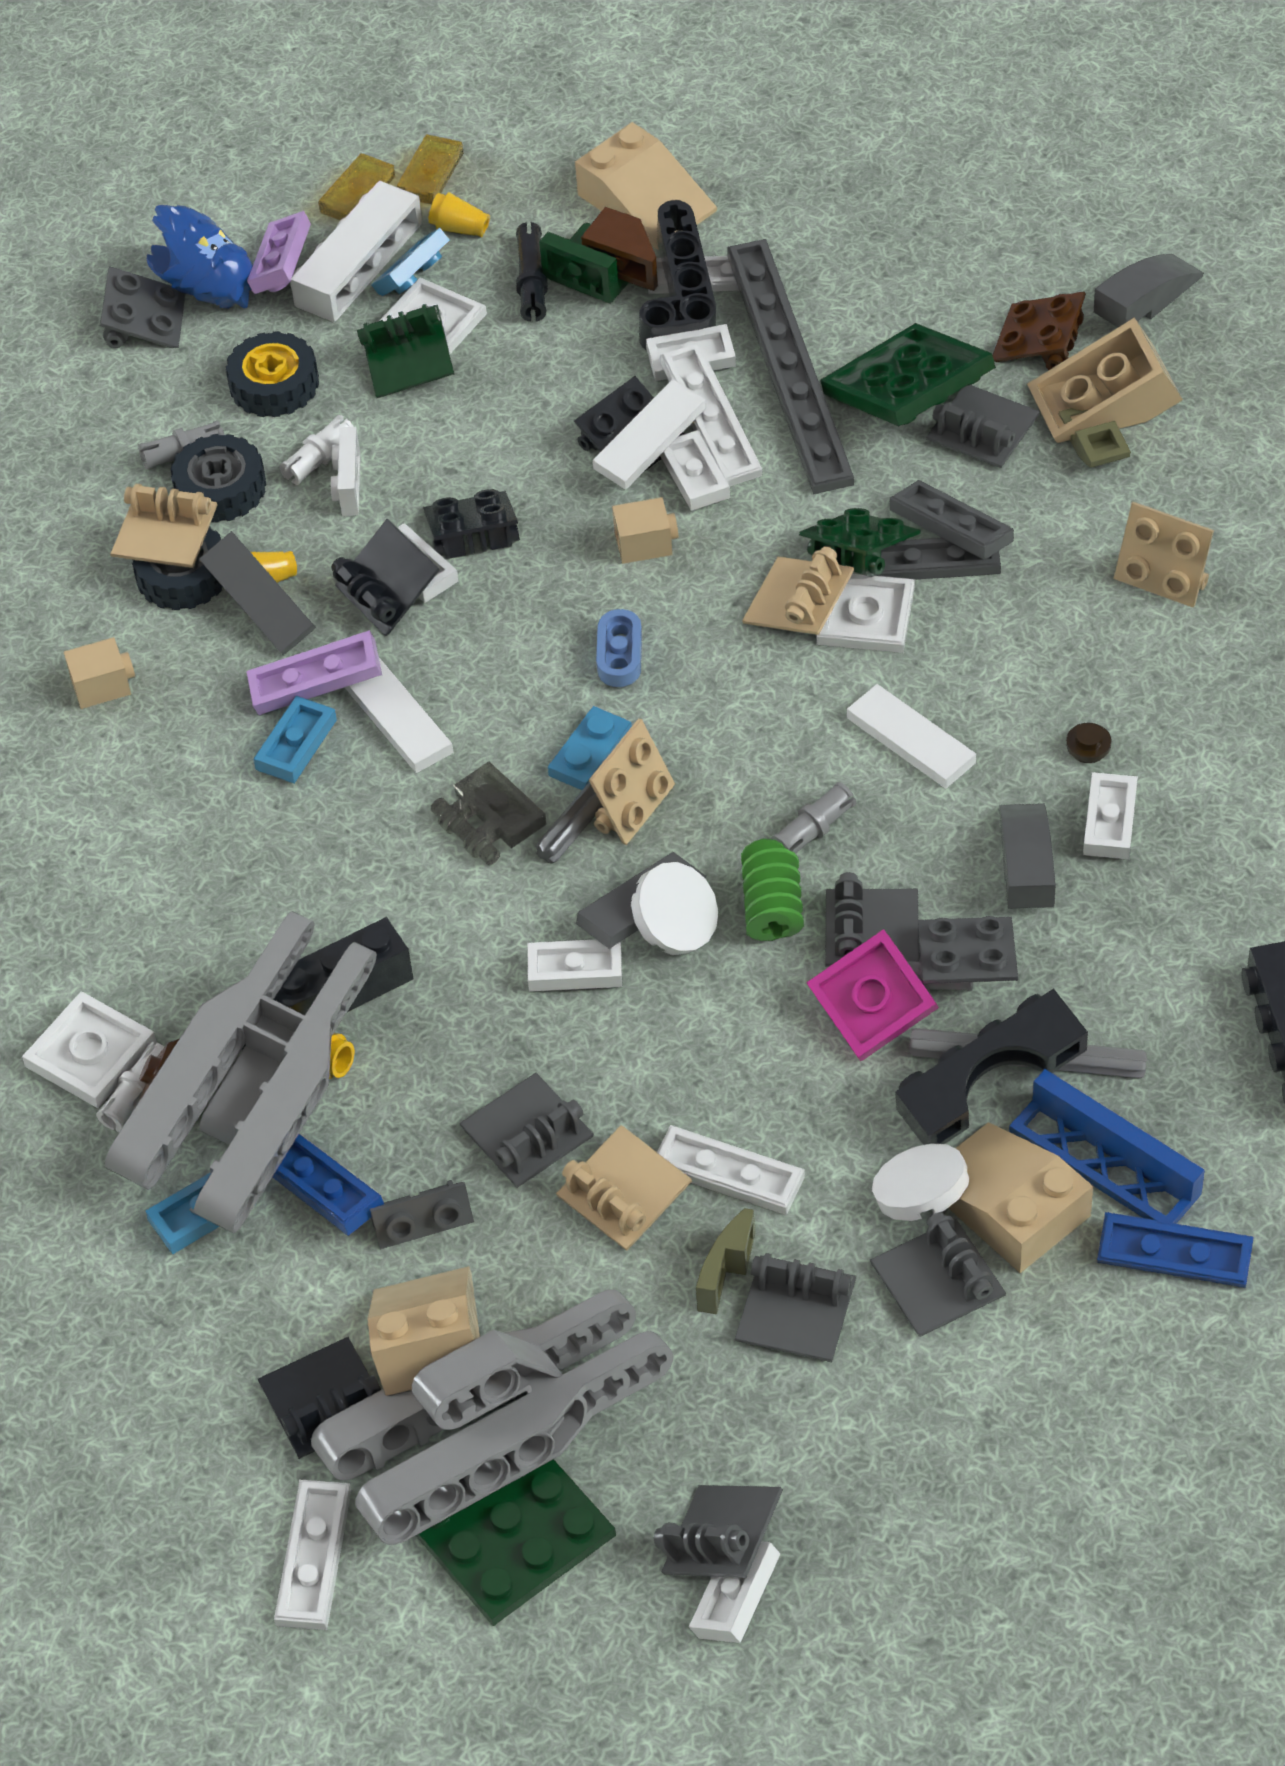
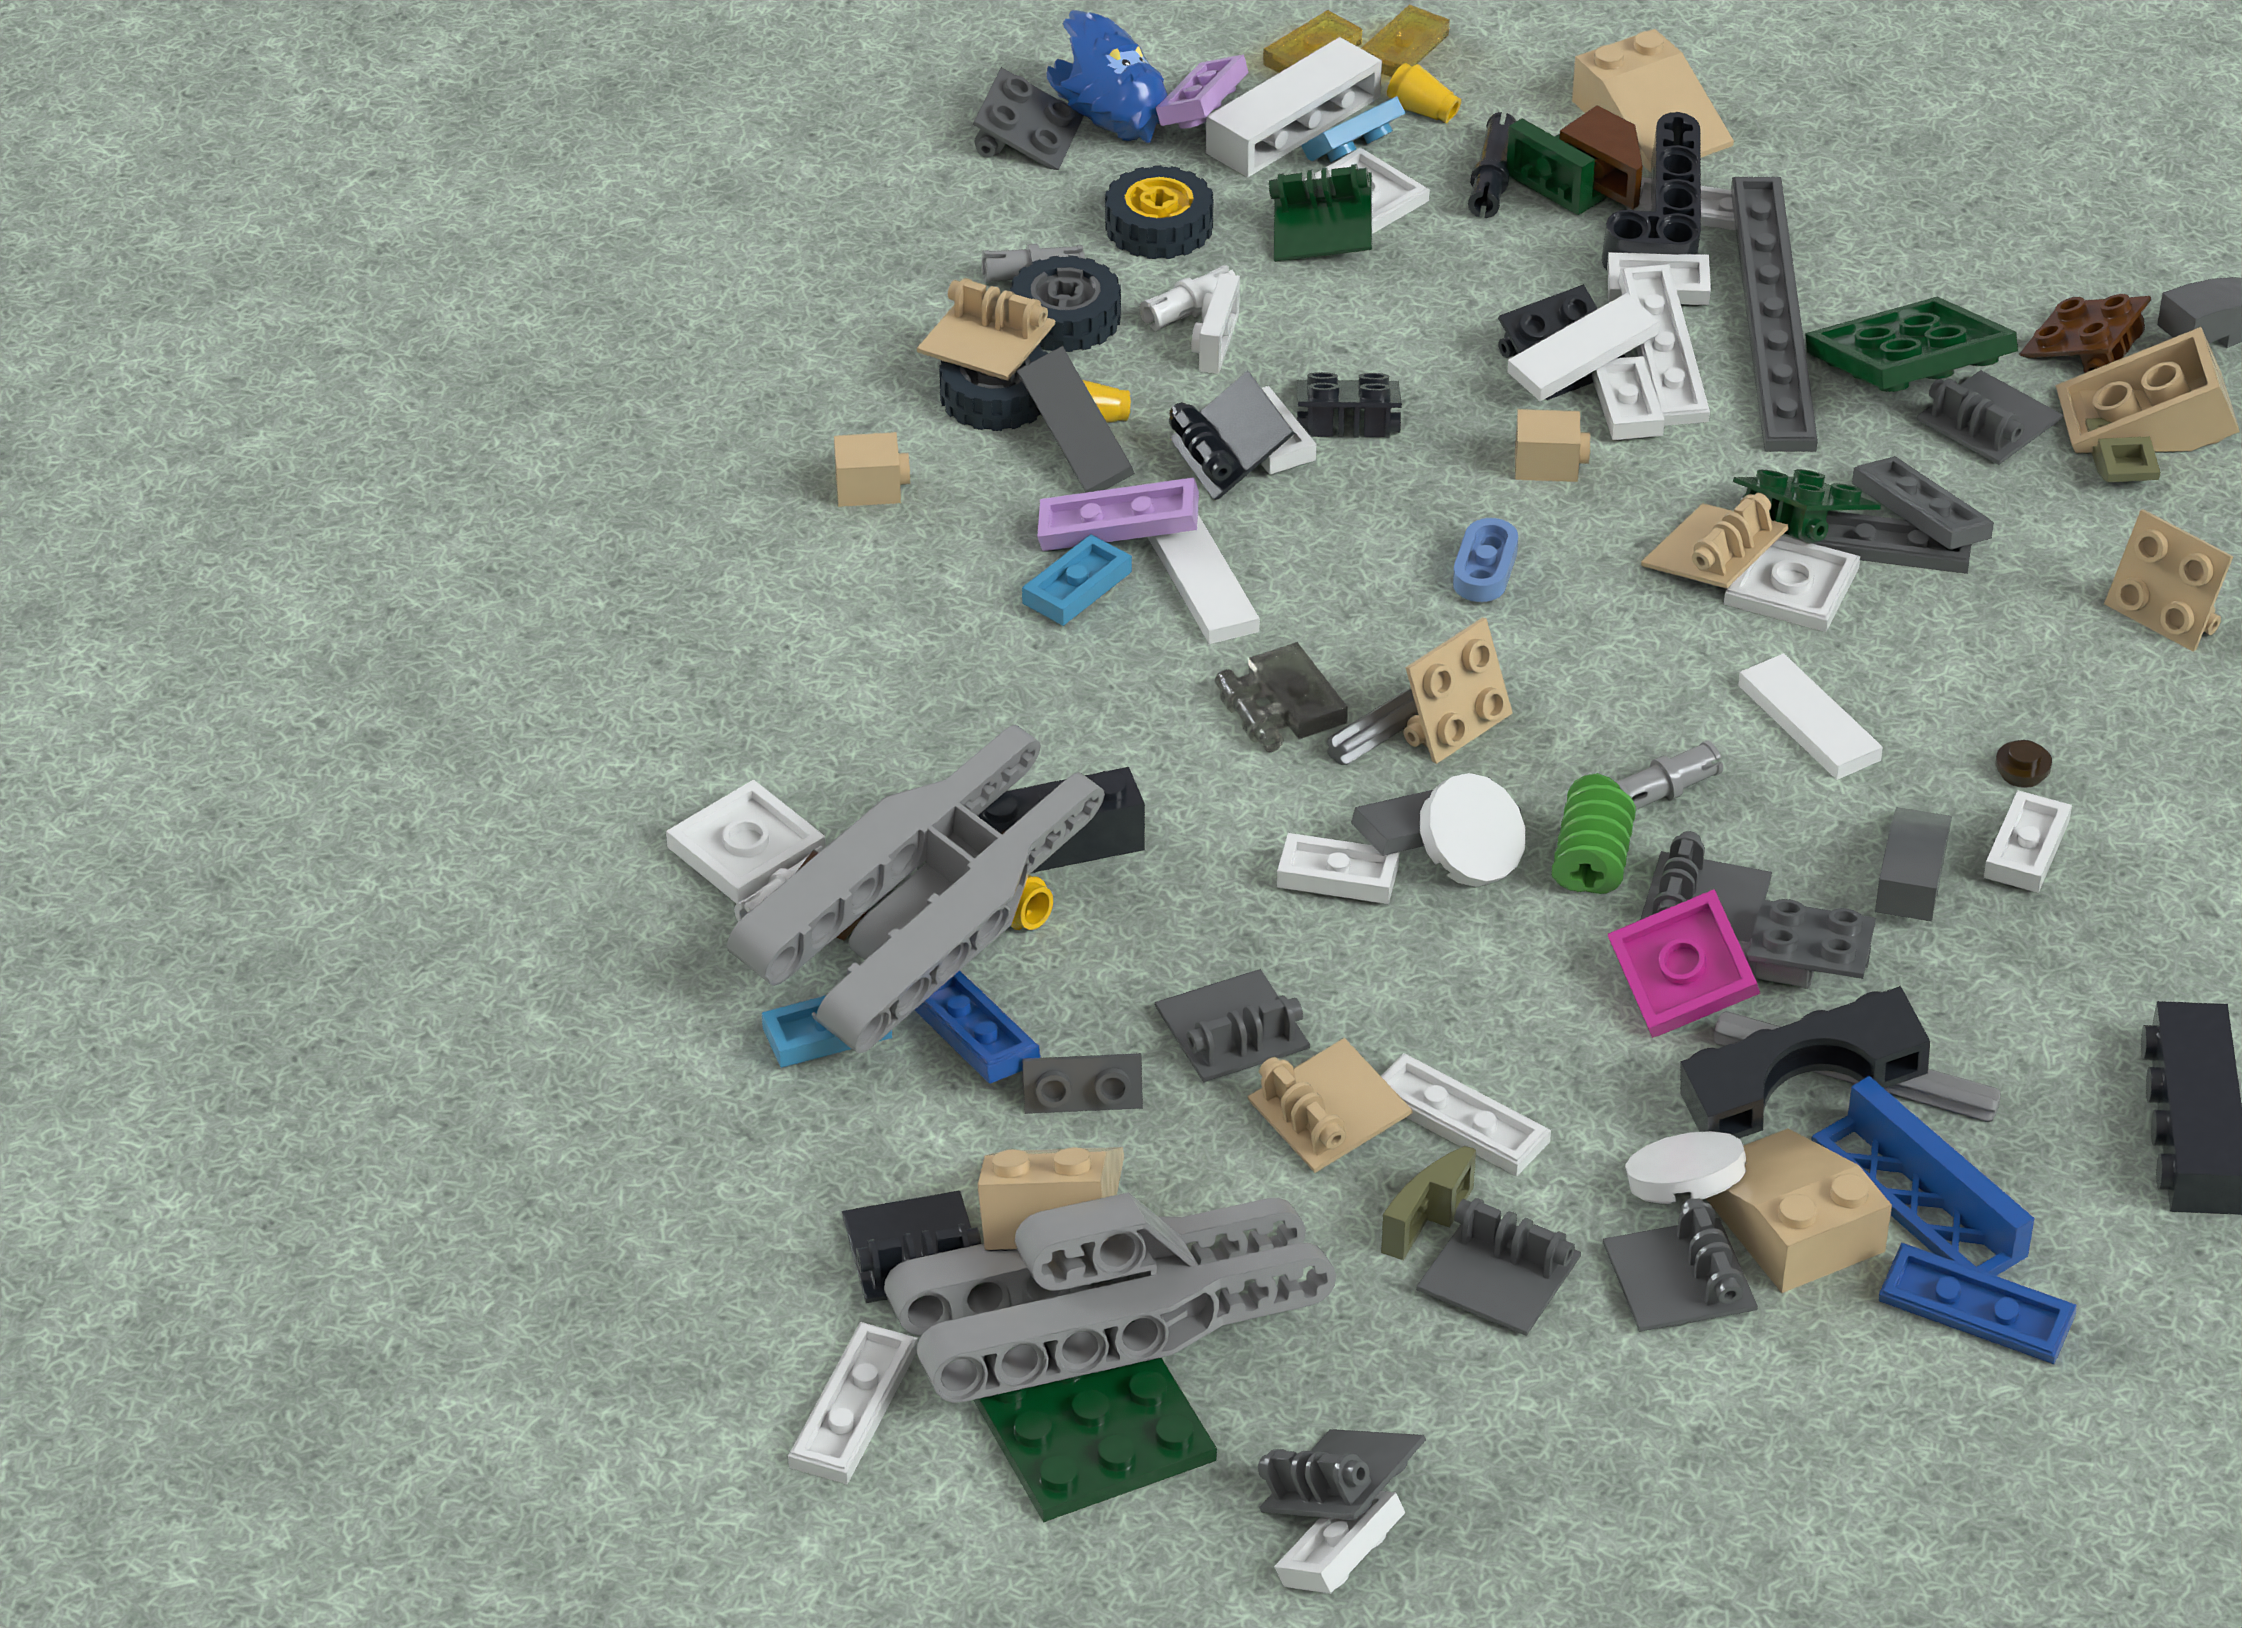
camera: 10 degrees right, 10 degrees down
dark azure plate [548,706,632,790] -> none

